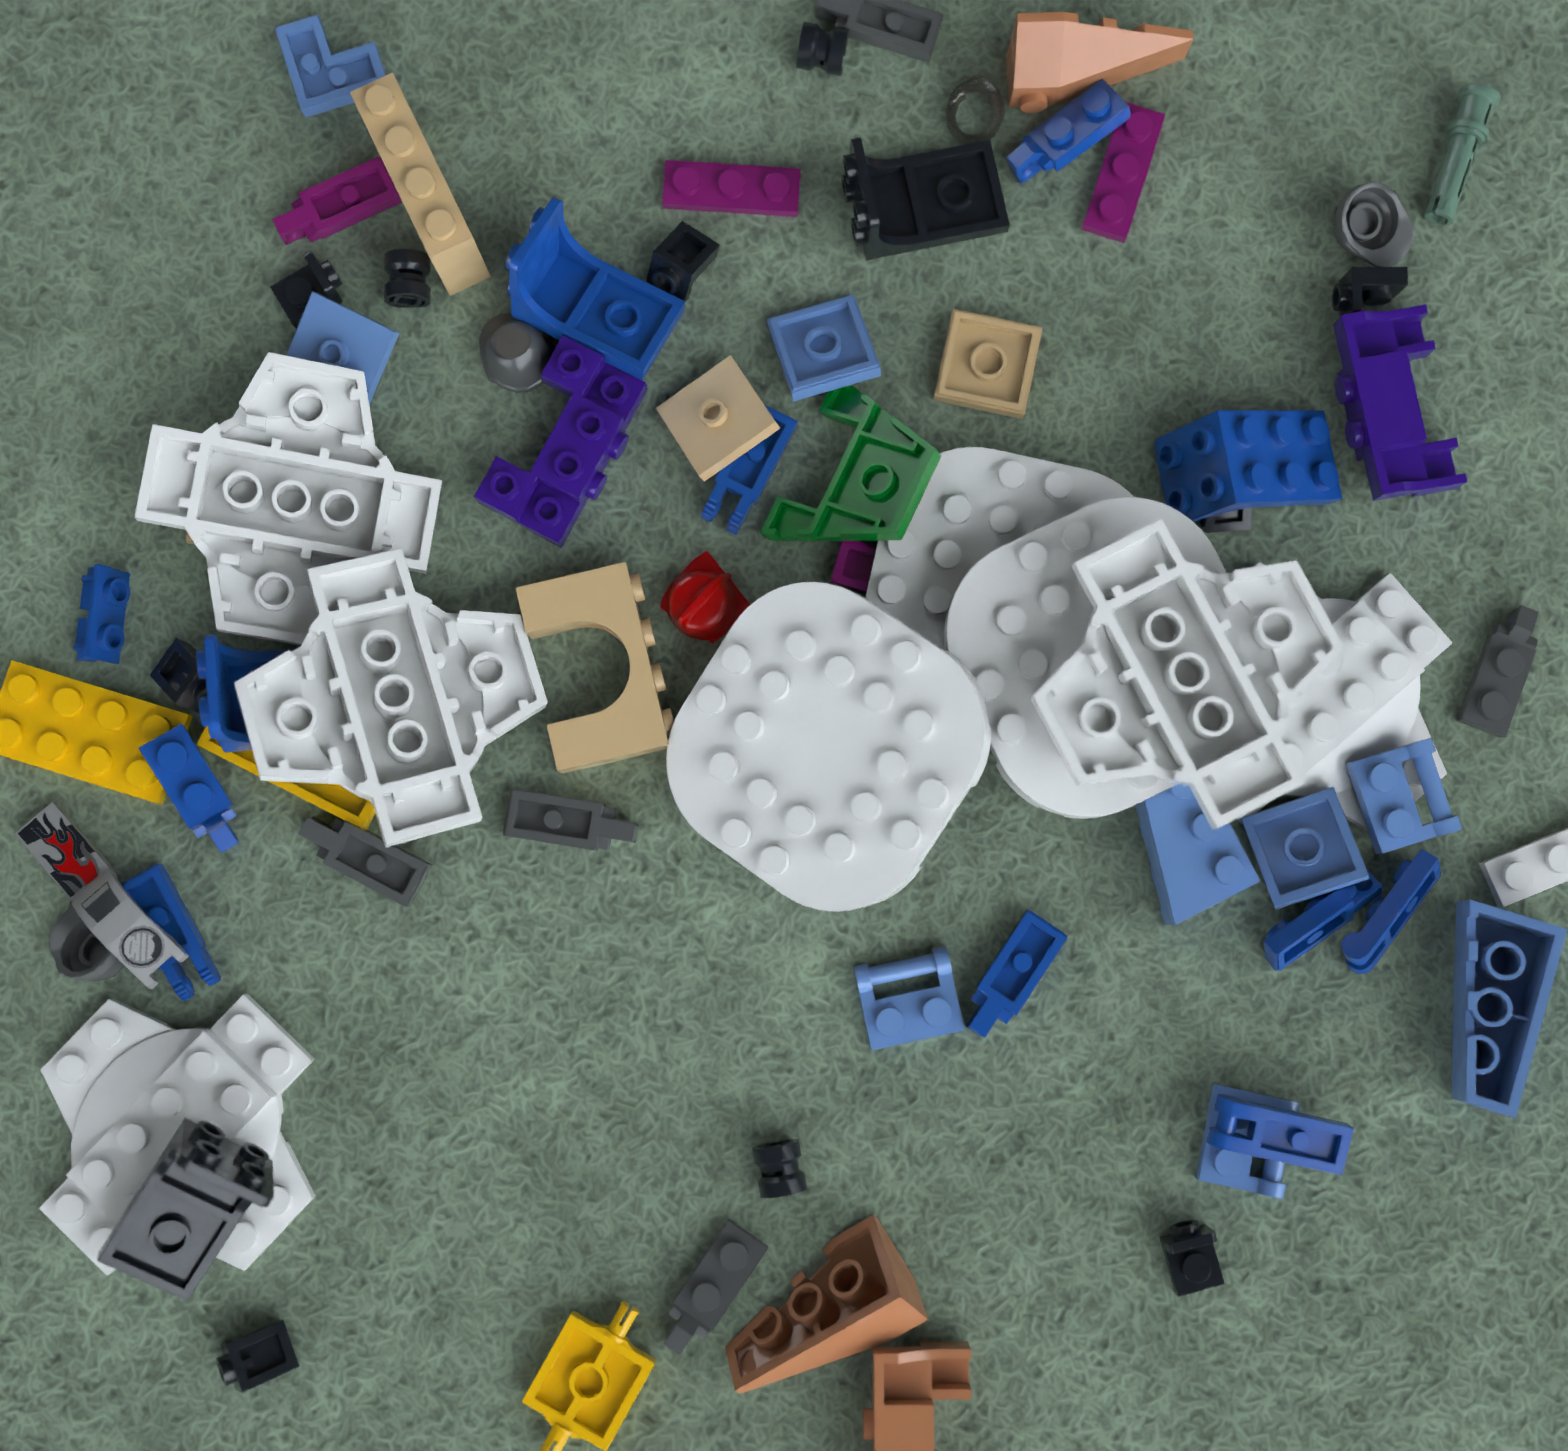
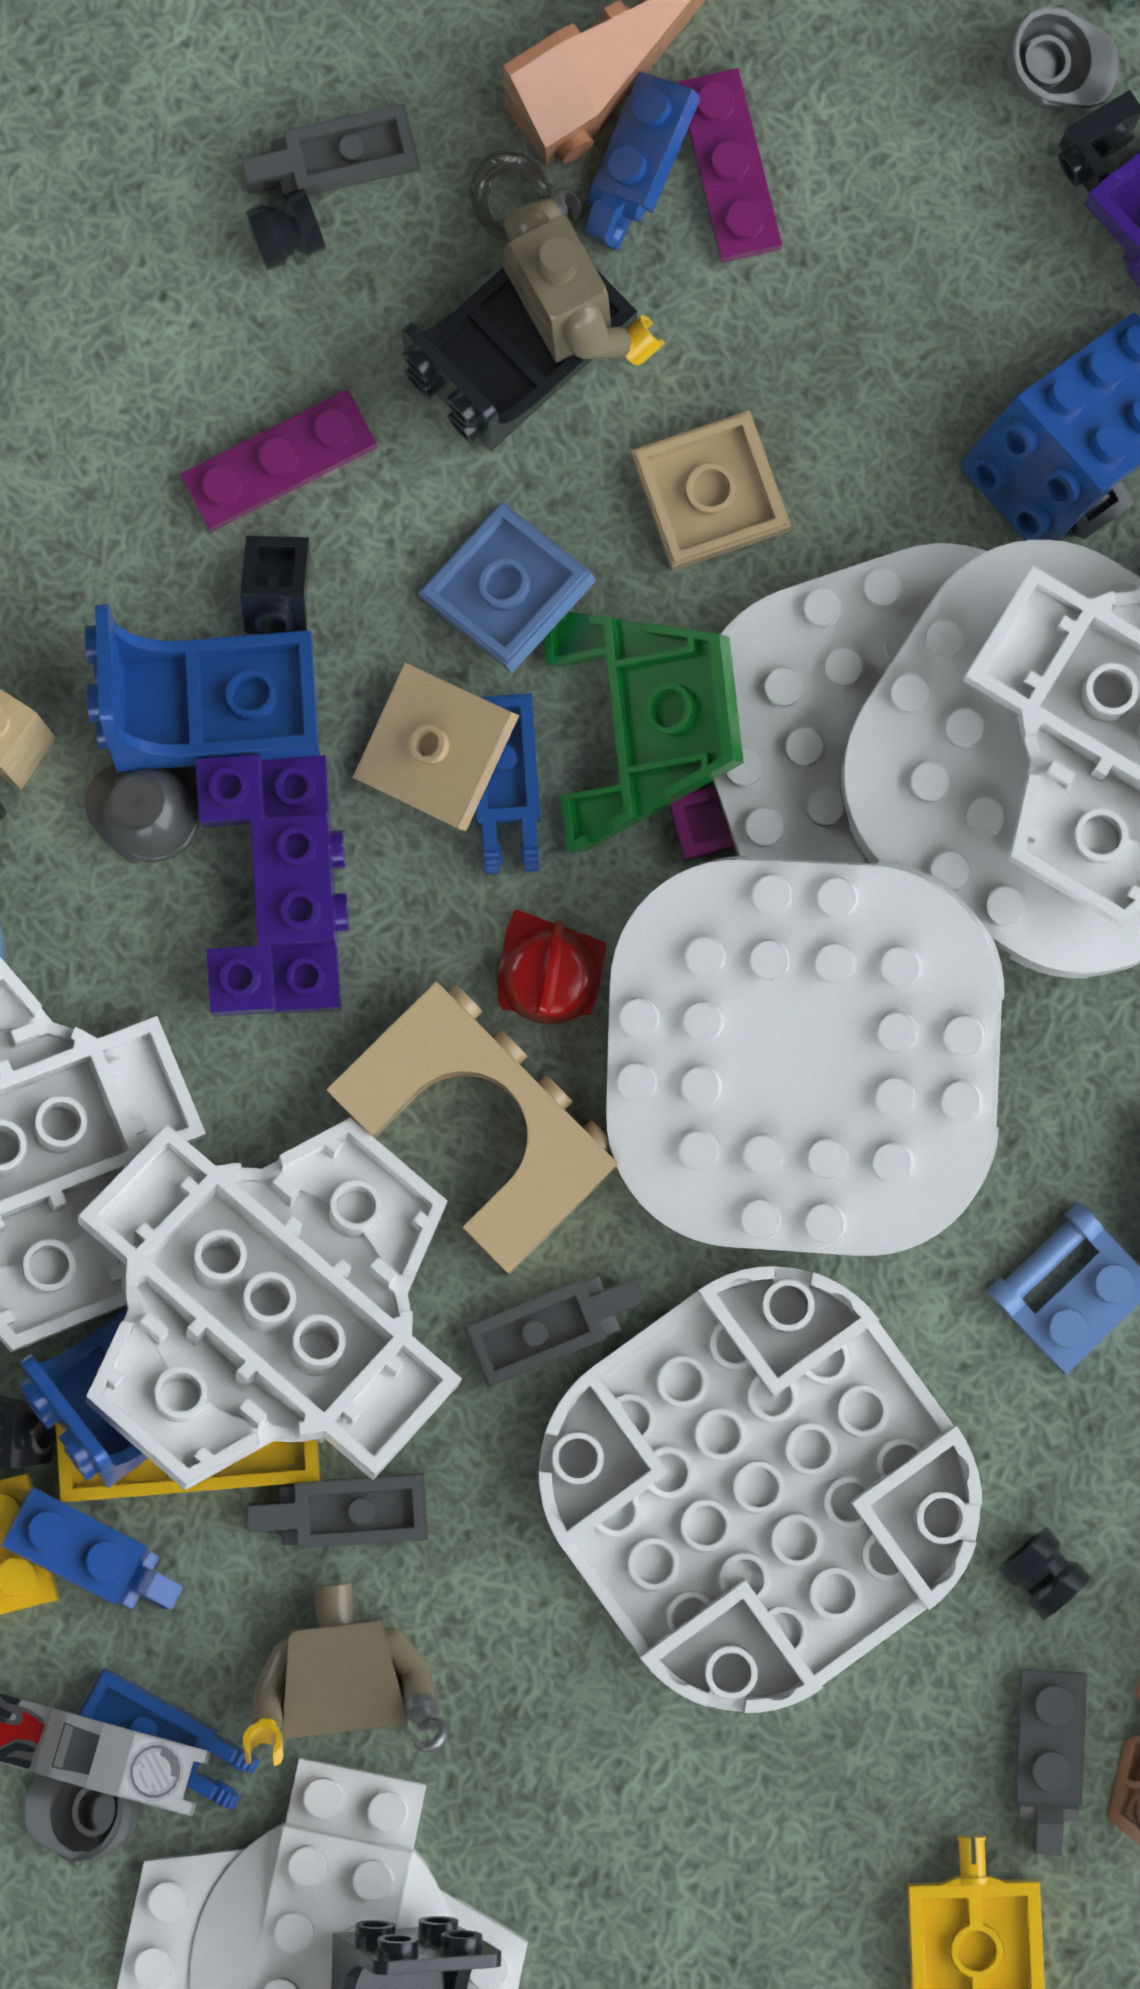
camera: 30 degrees left, 0 degrees up
none -> dark tan torso [243,1583,448,1766]
none -> dark tan torso [499,189,665,366]
none -> white plate [539,1266,982,1713]

